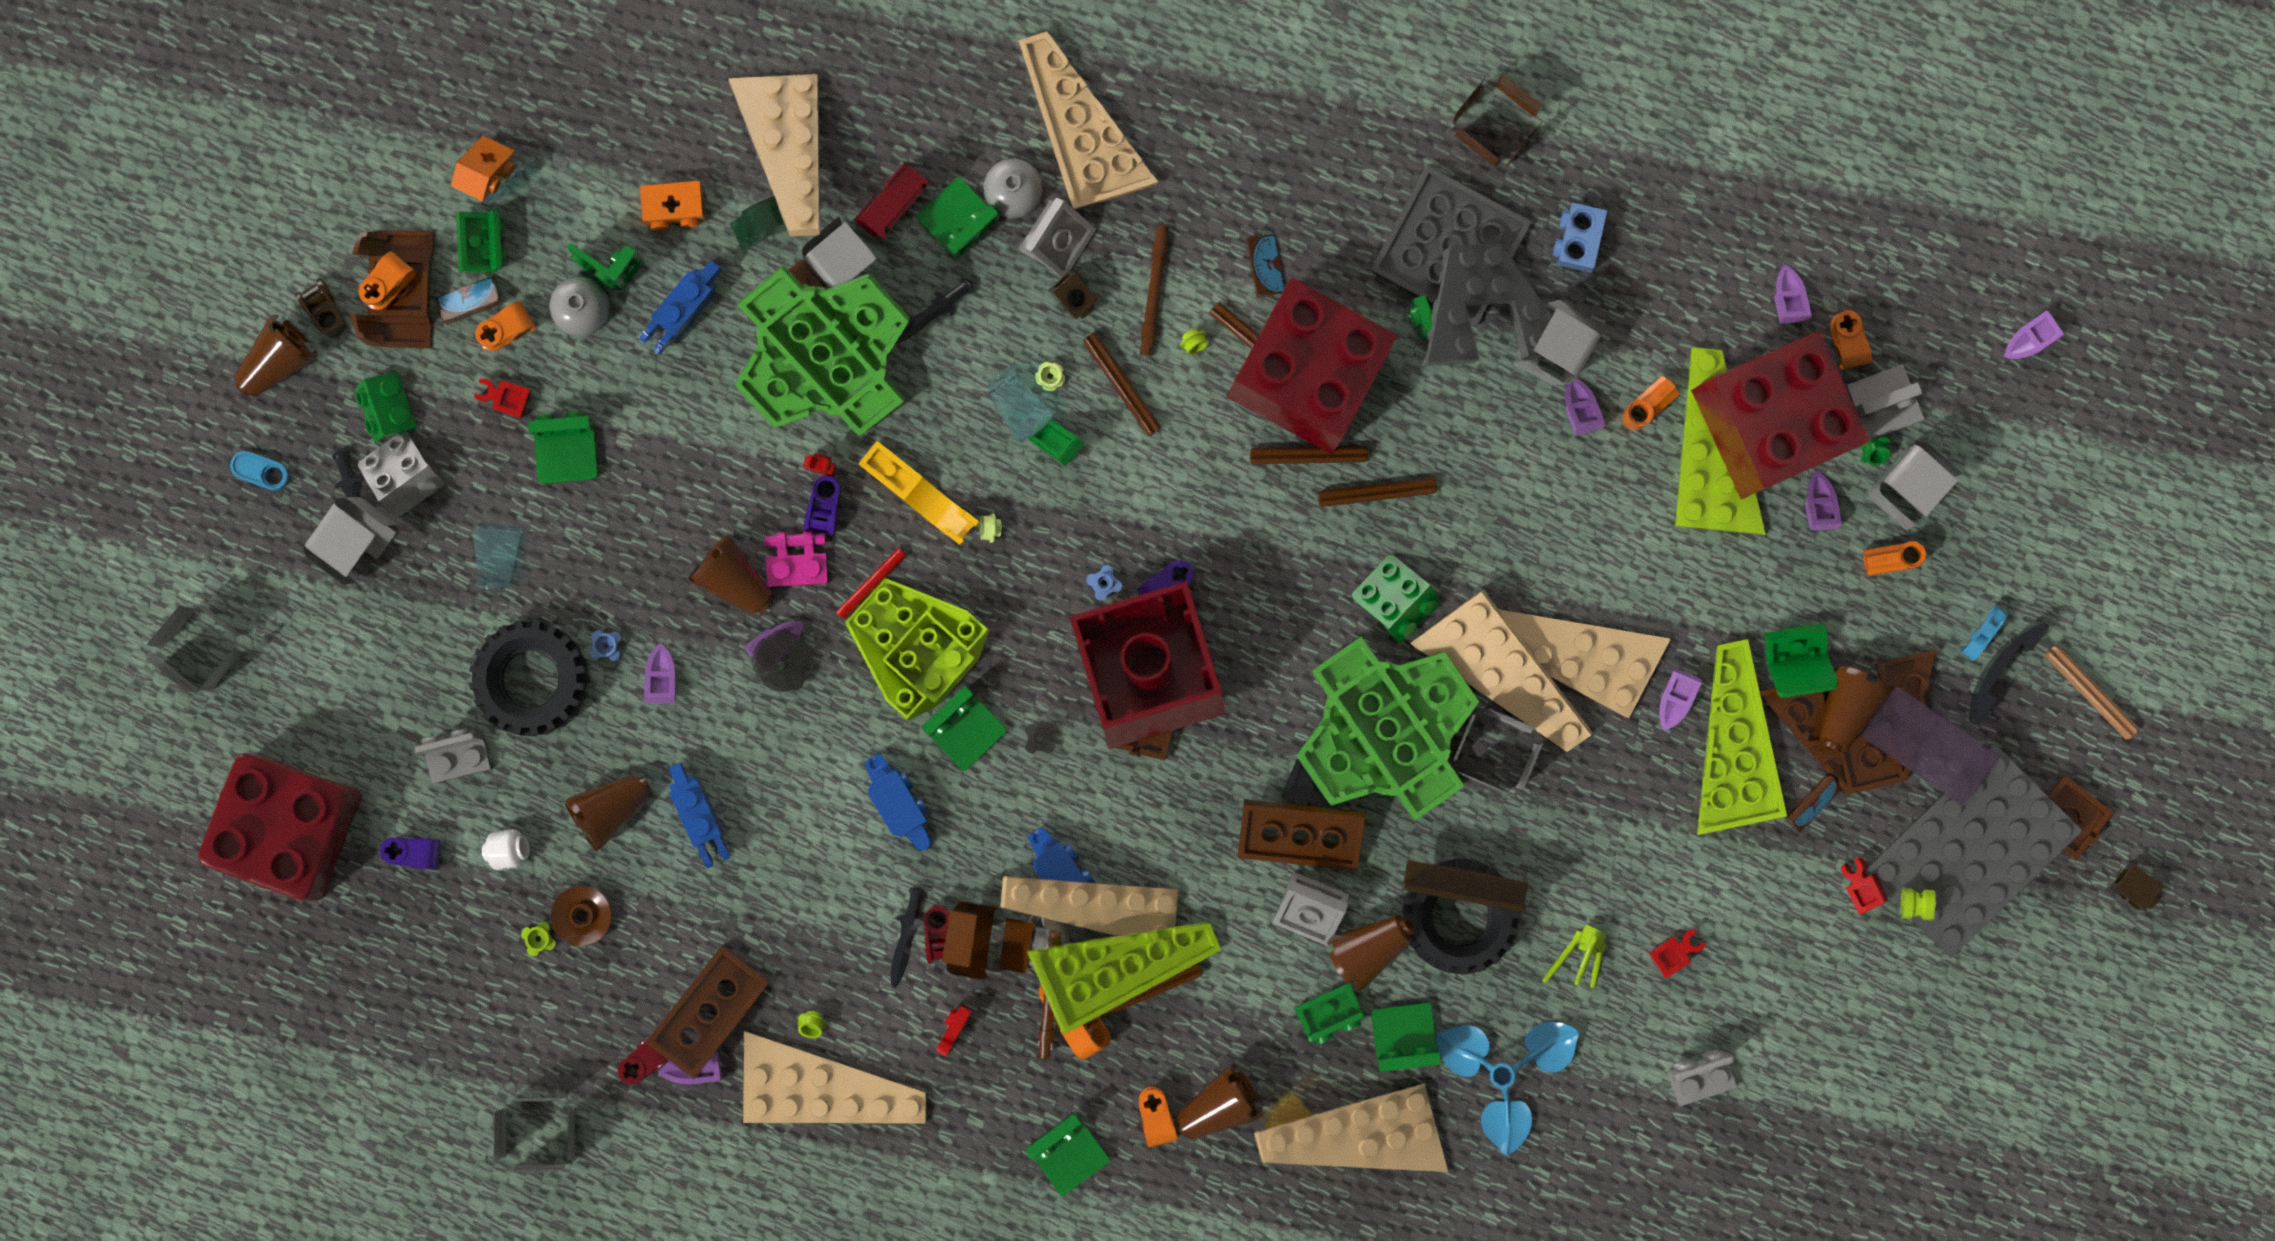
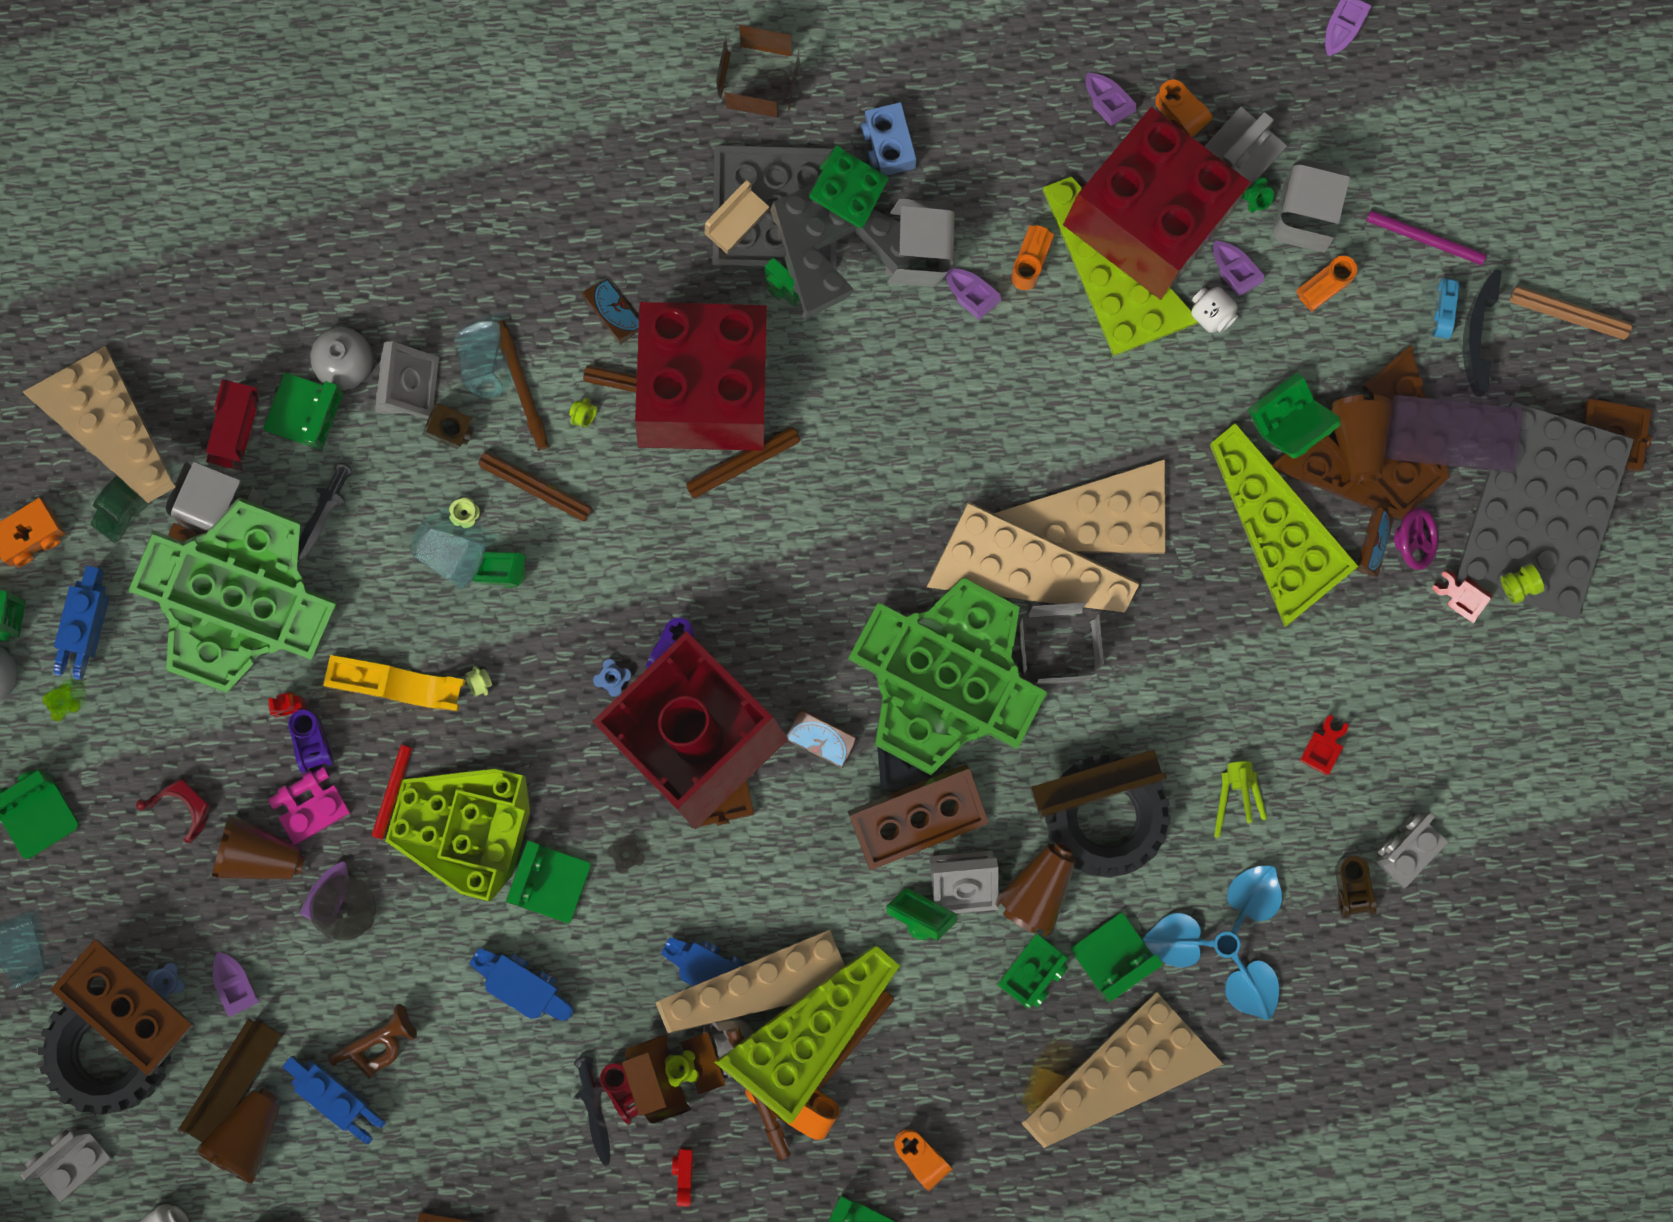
camera: 30 degrees left, 5 degrees down
tan wing [1019,32,1159,211] -> none
reddish brown cone [1176,1064,1263,1139] -> none
reddish brown axle [1318,477,1437,507] -> none
green bracket [1352,555,1442,644] -> none
medium lavender plate [1659,668,1702,731] -> none
none -> clear neon green plate [42,684,80,721]
none -> reddish brown plate [50,939,195,1076]
none -> dark red helmet [136,778,210,844]
none -> dark brown panel [177,1018,283,1142]
none -> reddish brown piece [328,1004,417,1079]
none -> clear light blue piece [454,321,503,398]
none -> lime plate [665,1050,699,1087]
none -> tan panel [705,180,769,254]
none -> slope [787,710,857,768]
none -> green bracket [809,145,889,229]
none -> green tile [886,888,957,941]
none -> white head [1191,287,1238,333]
none -> dark brown piece [1335,856,1377,919]
none -> magenta piece [1366,210,1487,266]
none -> magenta piece [1394,507,1438,570]

